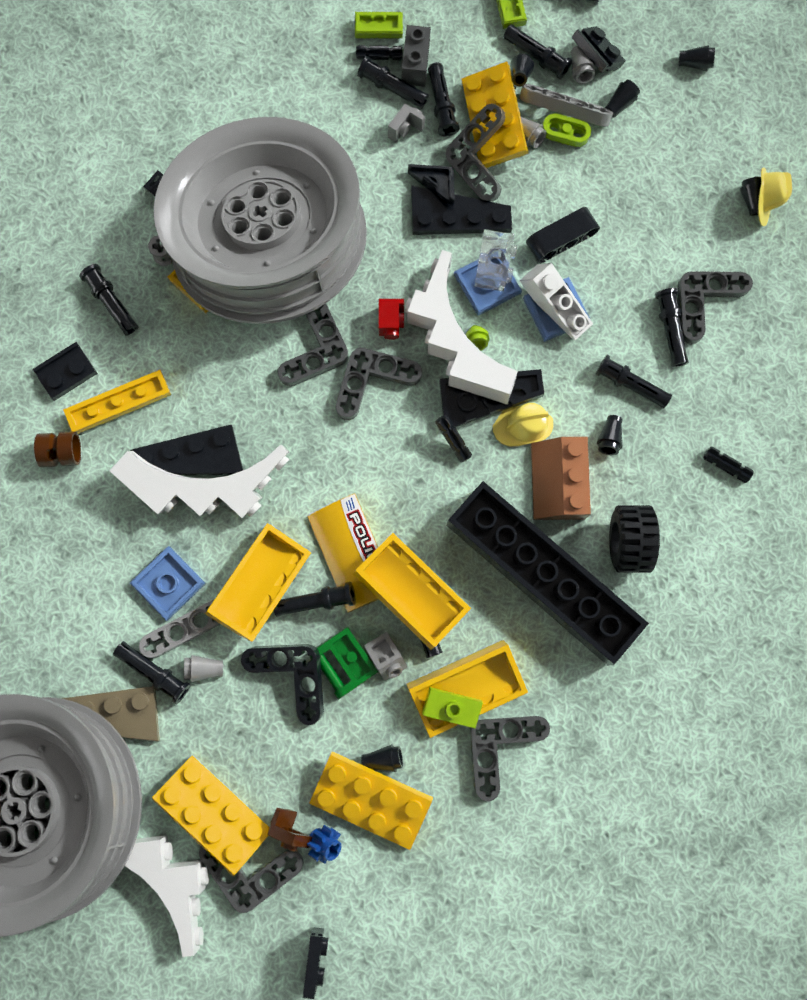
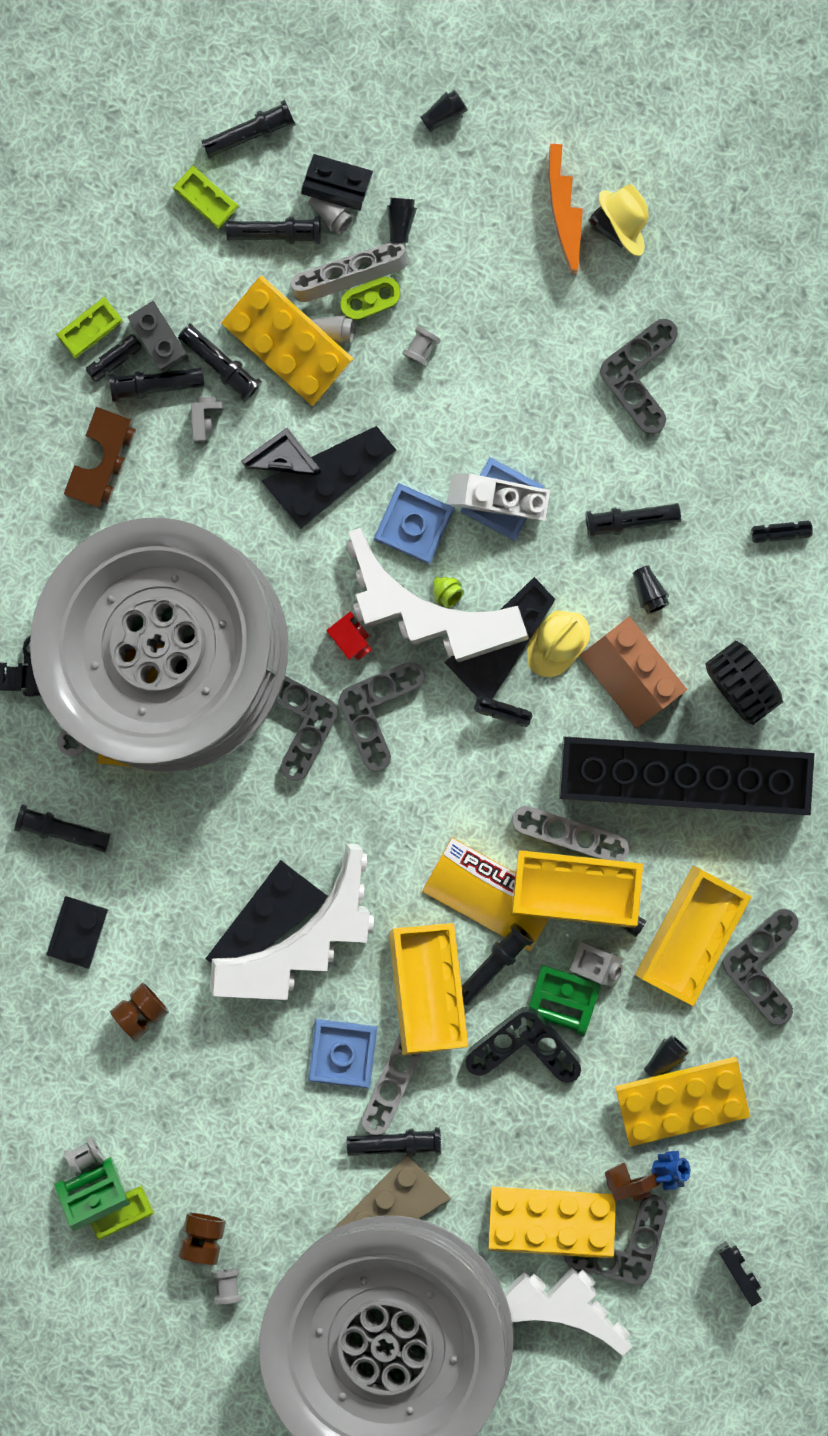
camera: 30 degrees left, 10 degrees up
yellow plate [63,370,171,434] -> none
light grey cone [184,655,223,682] -> none
lime plate [422,687,483,729] -> none
dark grey beam [446,104,505,202] -> none
clear brick [474,229,517,292] -> none
black cone [510,54,534,87] -> none
black beam [526,207,600,264] -> none
black pin [655,288,689,367] -> none
none -> reddish brown arch [64,407,136,509]
none -> light grey bush [402,326,441,367]
none -> light grey beam [512,806,629,861]
none -> orange slope [549,143,583,274]

